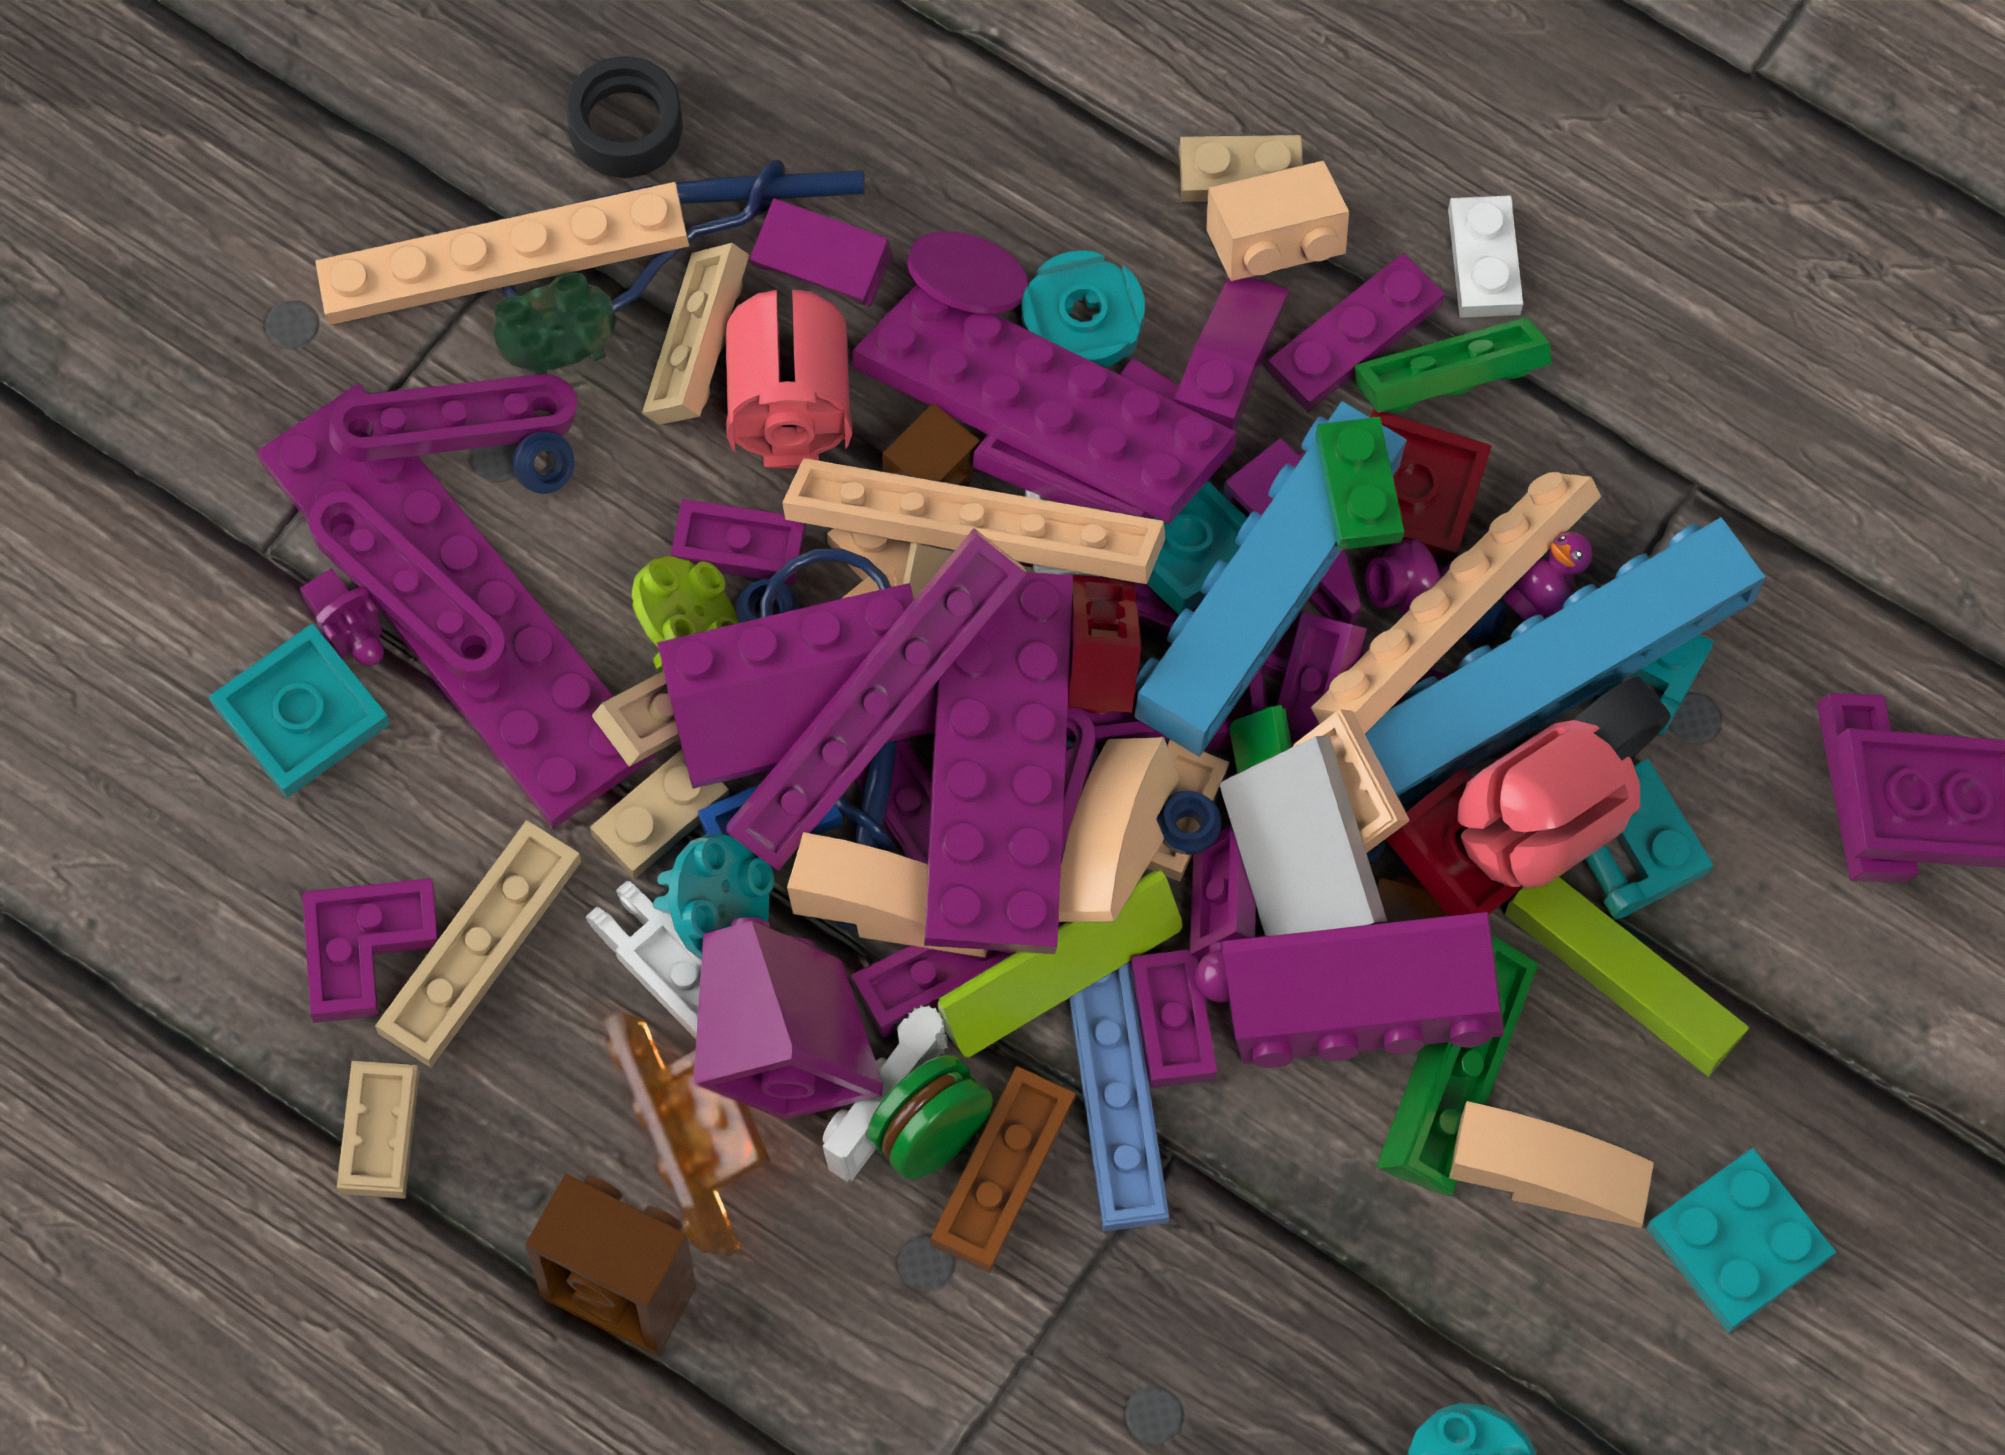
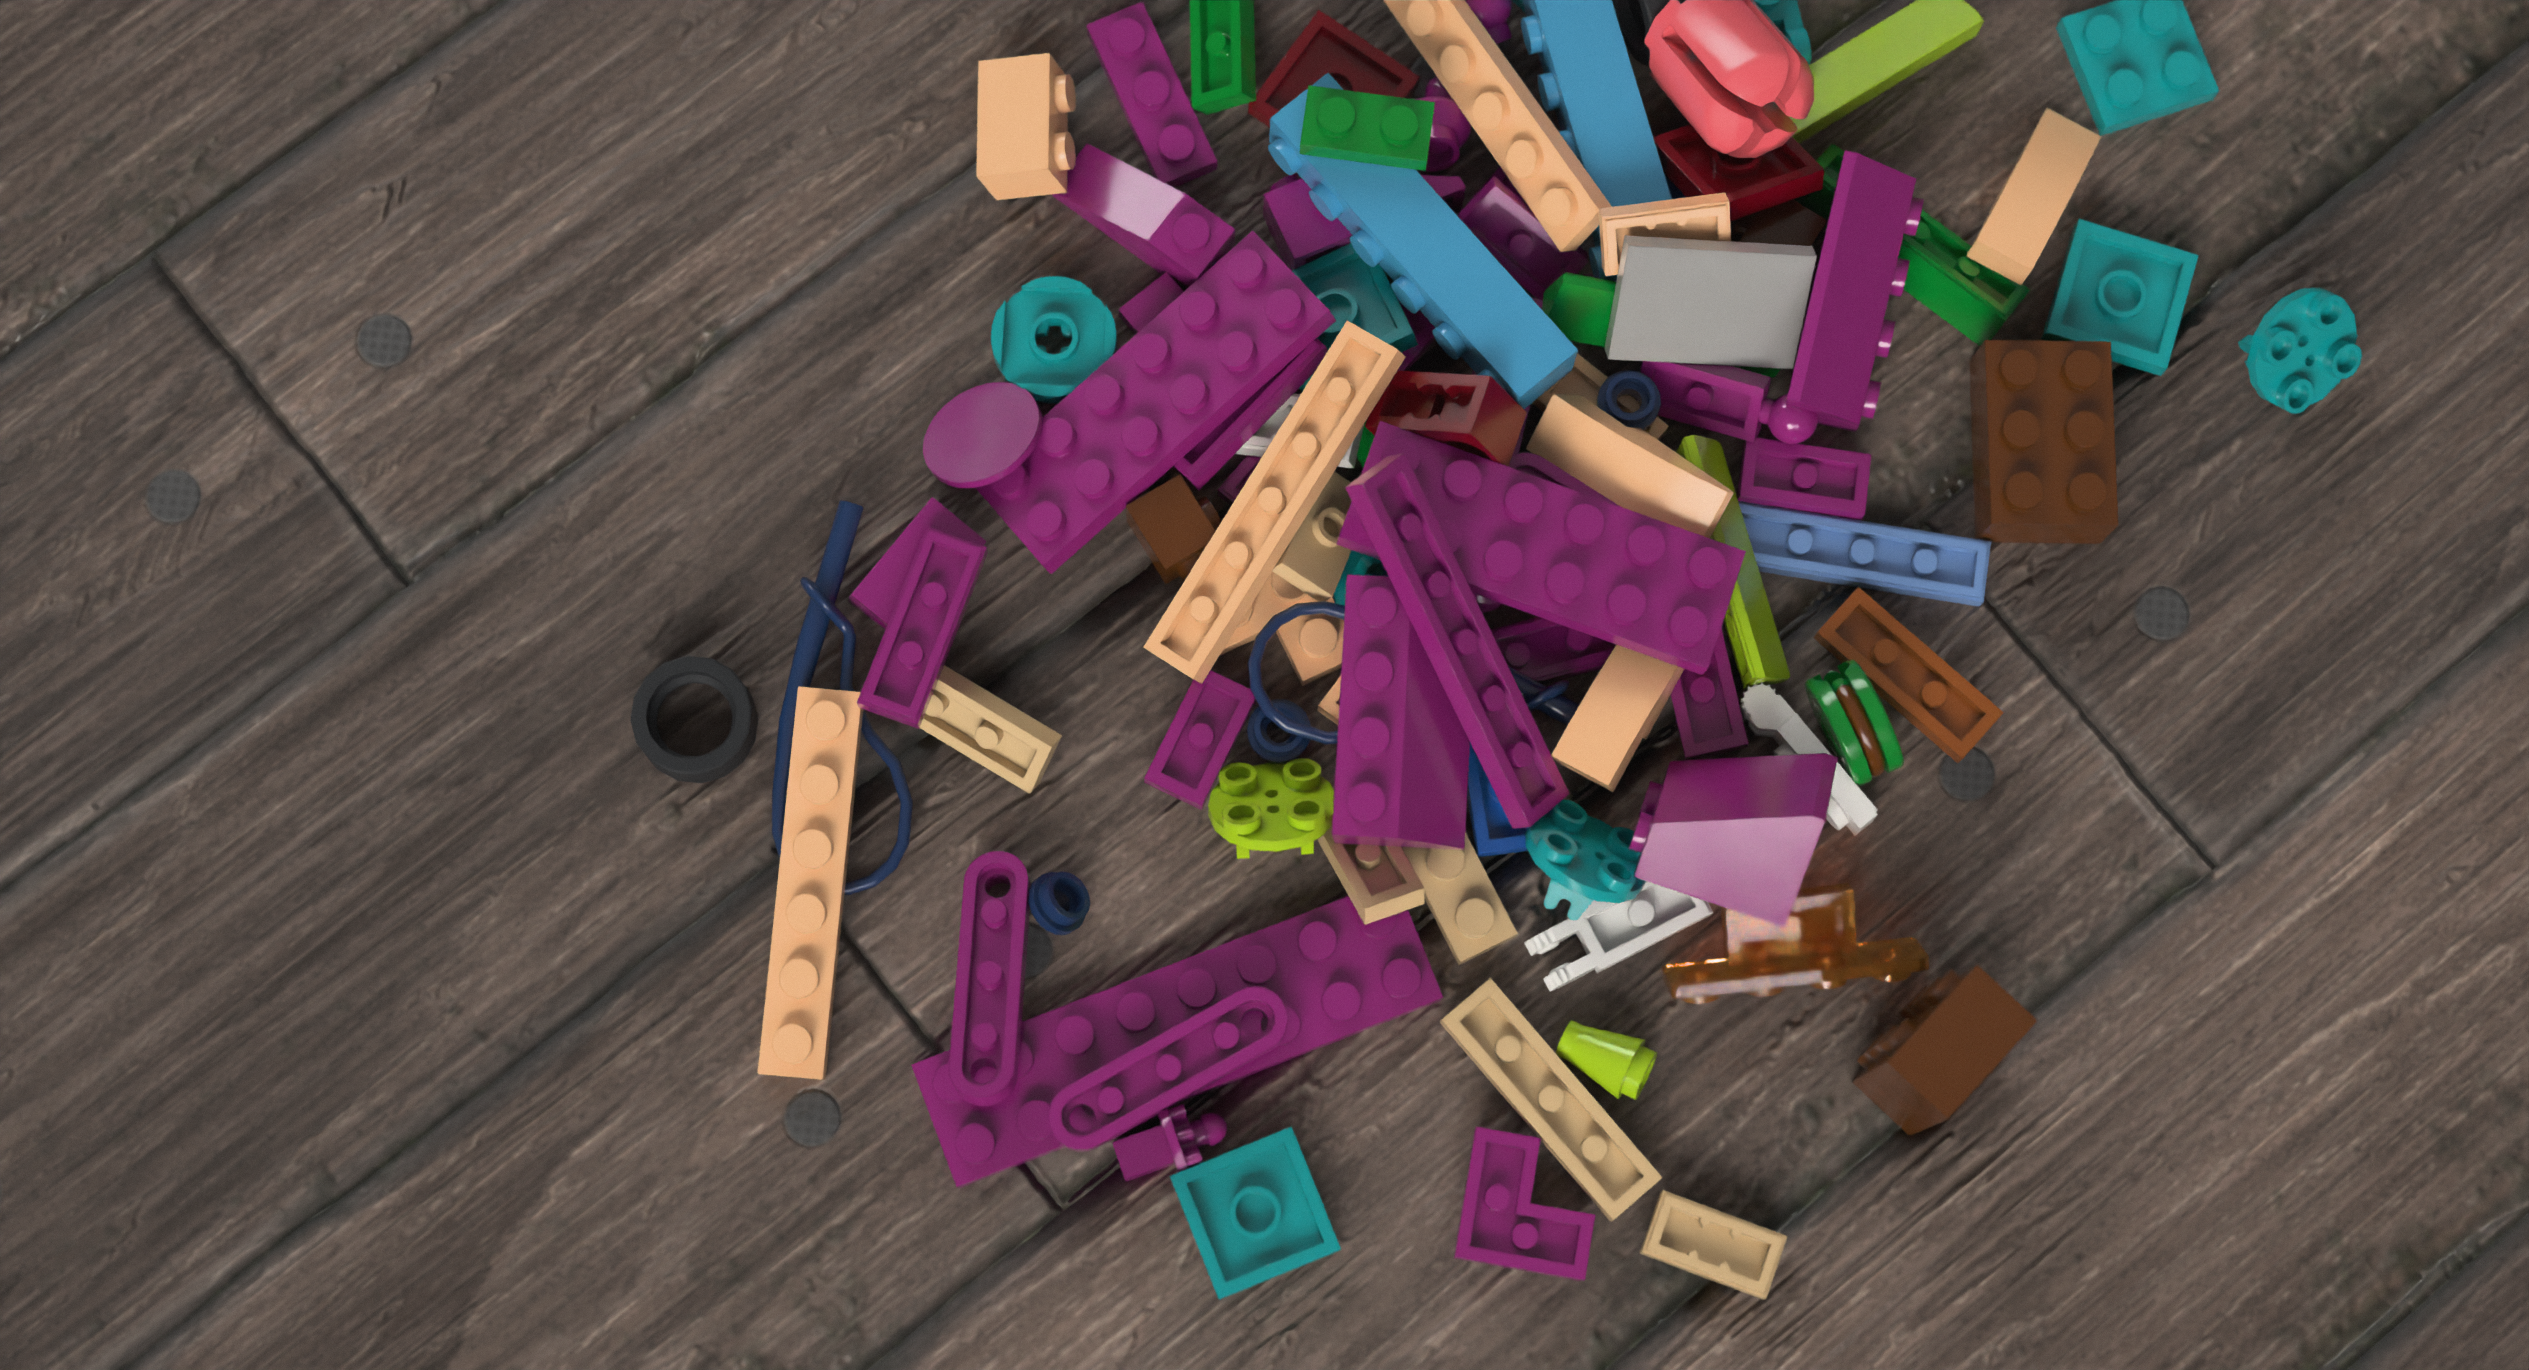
camera: 75 degrees left, 10 degrees up
clear green plate [493,272,617,375] -> none
coral cylinder [726,289,852,470] -> none
tan plate [1179,135,1303,202] -> none
none -> magenta tile [857,526,988,729]
none -> lime cone [1556,1020,1658,1100]
none -> reddish brown brick [1969,340,2118,544]
none -> teal plate [2041,219,2199,376]

